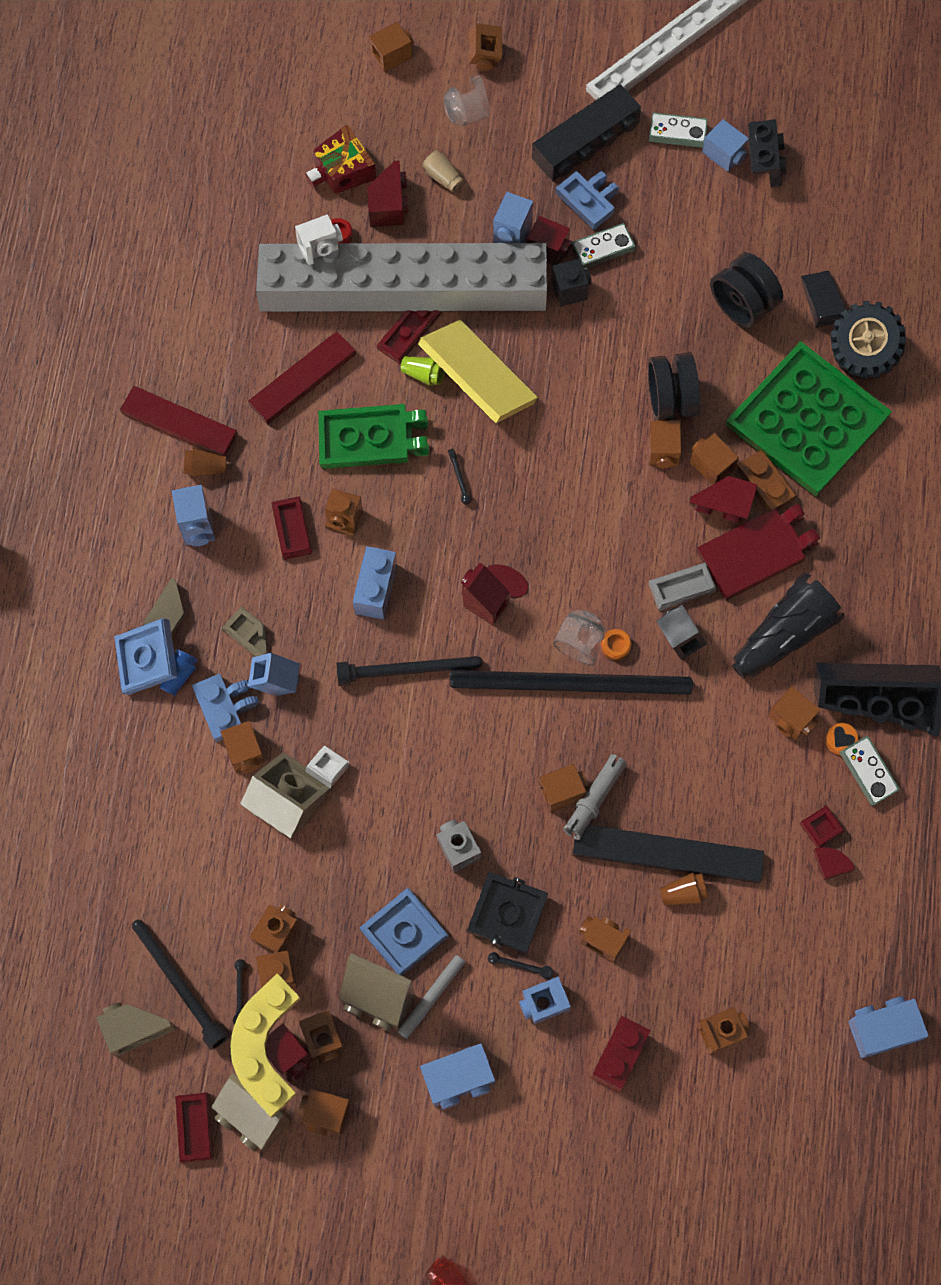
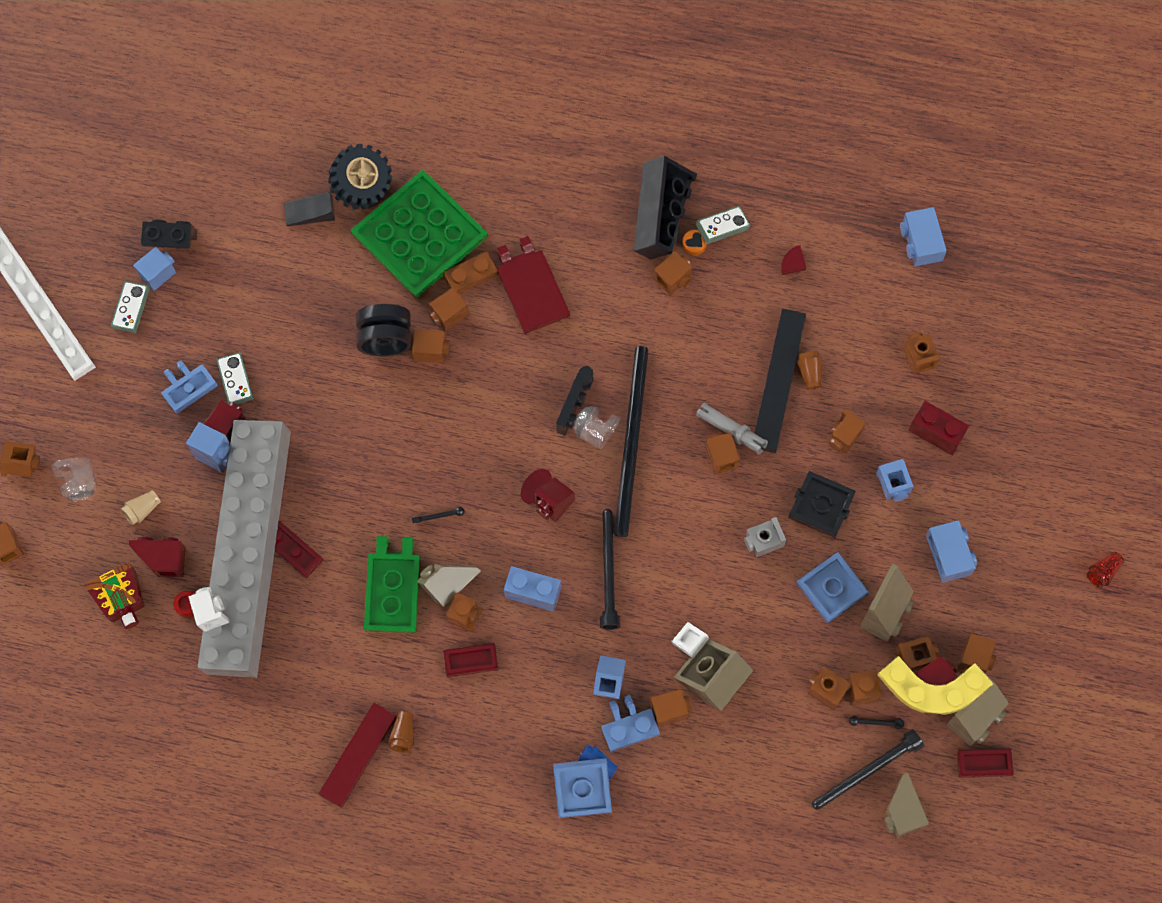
camera: 85 degrees left, 0 degrees up
dark tan tile [143,578,185,637] -> none
medium blue brick [172,485,215,546] -> none
dark tan tile [222,606,267,657] -> none
dark red tile [248,331,356,425] -> none
light grey bar [397,955,466,1039] -> none
lime cone [401,356,445,386] -> none
light yellow tile [418,320,538,423] -> none
black hinge [488,952,553,979] -> none
black brick [532,84,641,182] -> none
black brick [552,259,592,307] -> none
orange tile [601,629,632,661] -> none
light grey tile [648,563,716,611] -> none
brick [656,605,707,660] -> none
dark red slope [689,476,758,523] -> none
black wheel [710,252,784,328] -> none
black cone [732,573,845,679] -> none
dark red tile [800,805,845,848] -> none
none -> slope [417,564,481,607]
none -> black hinge [556,366,594,436]

